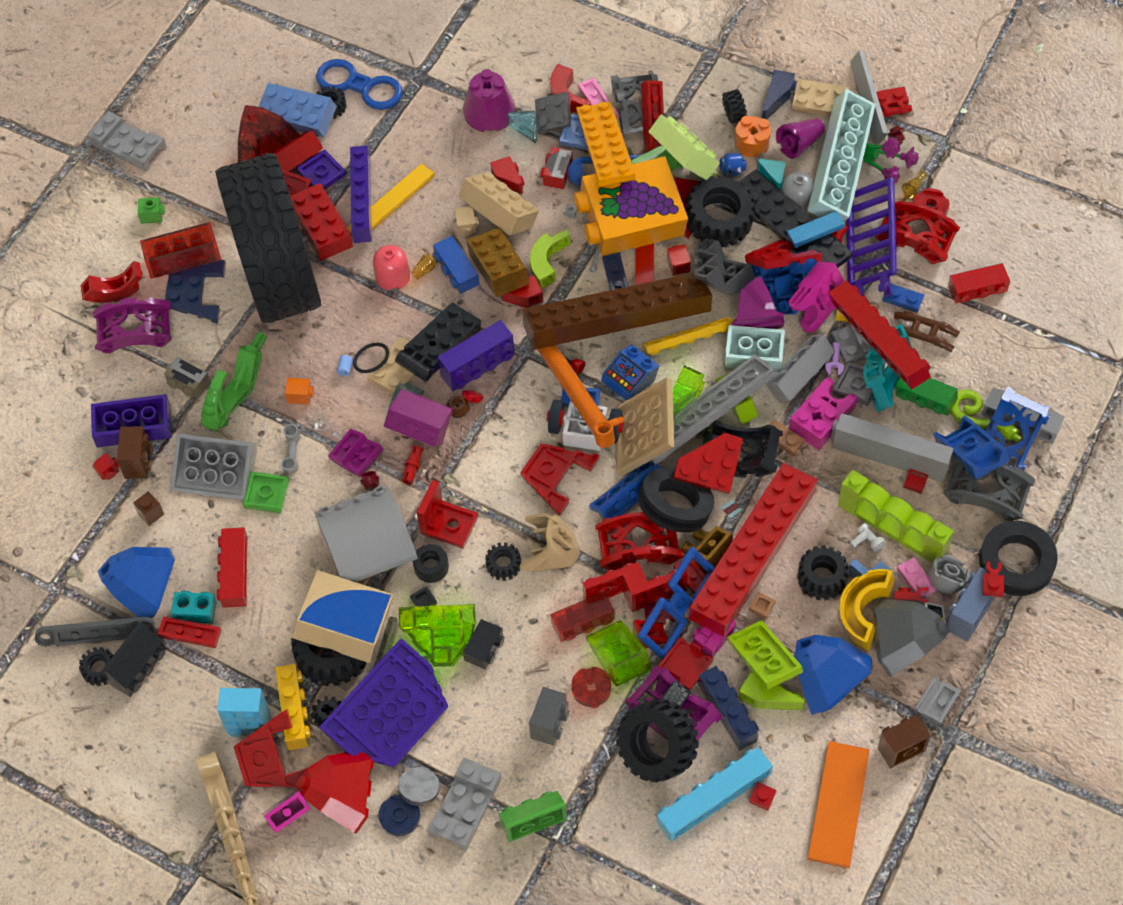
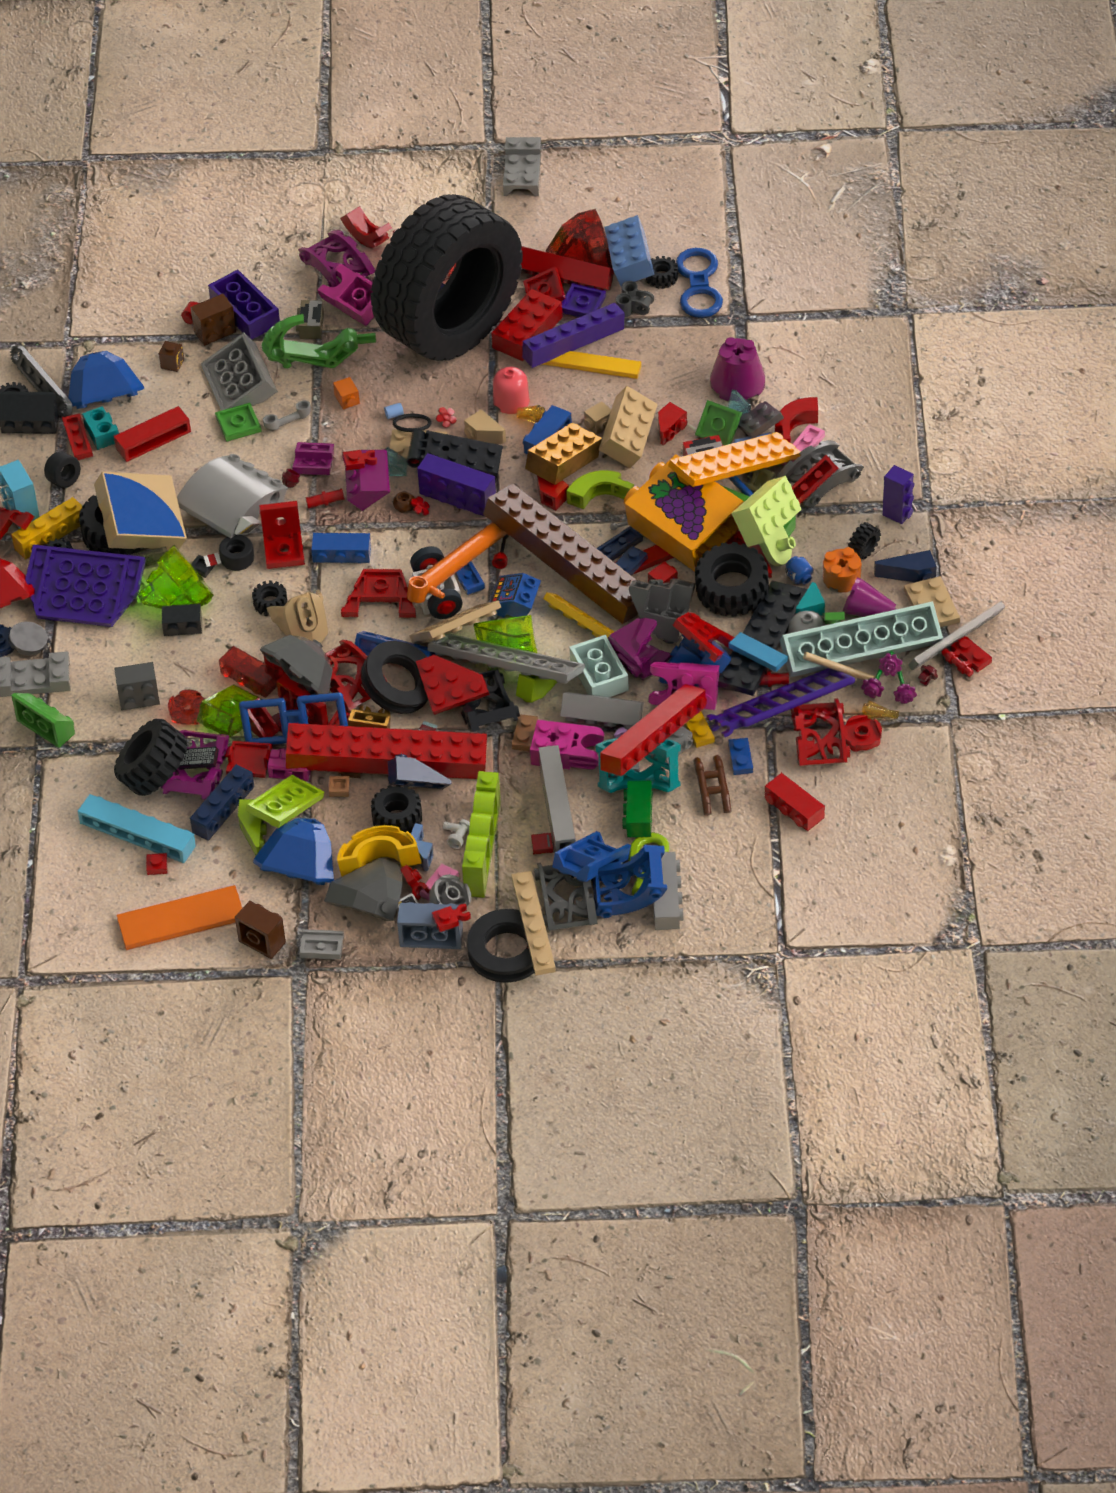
camera: 60 degrees right, 10 degrees down
none -> black tyre [44,451,81,488]
none -> sticker [203,553,221,567]
none -> white slope [234,516,261,535]
none -> dark grey brick [260,635,333,695]
none -> blue brick [311,533,371,563]
none -> dark pink brick [317,264,374,326]
none -> red plate [342,450,377,471]
none -> slope [388,754,452,790]
none -> red plant [436,407,457,428]
none -> tan slope [464,410,506,444]
none -> tan plate [511,871,556,976]
none -> dark grey piece [616,281,655,317]
none -> dark blue plate [616,546,648,576]
none -> bright green tile [695,400,742,446]
none -> tan bar [803,652,875,680]
none -> bright green hinge [823,612,845,624]
none -> dark purple brick [882,465,915,524]

